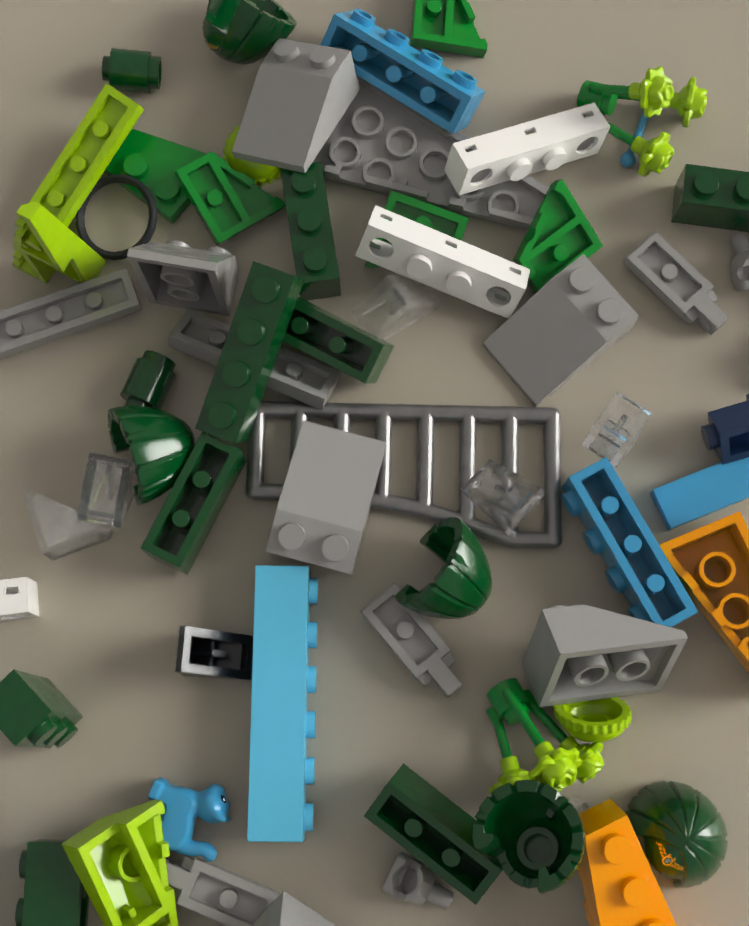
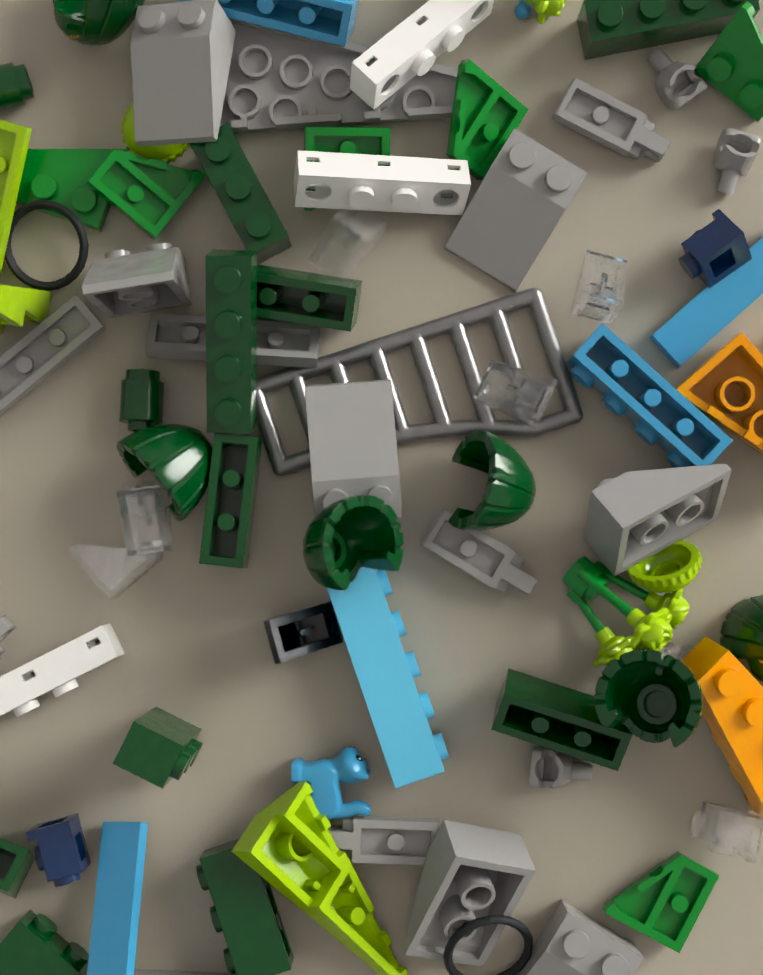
camera: 20 degrees left, 10 degrees up
none -> dark green hair [303,495,404,590]

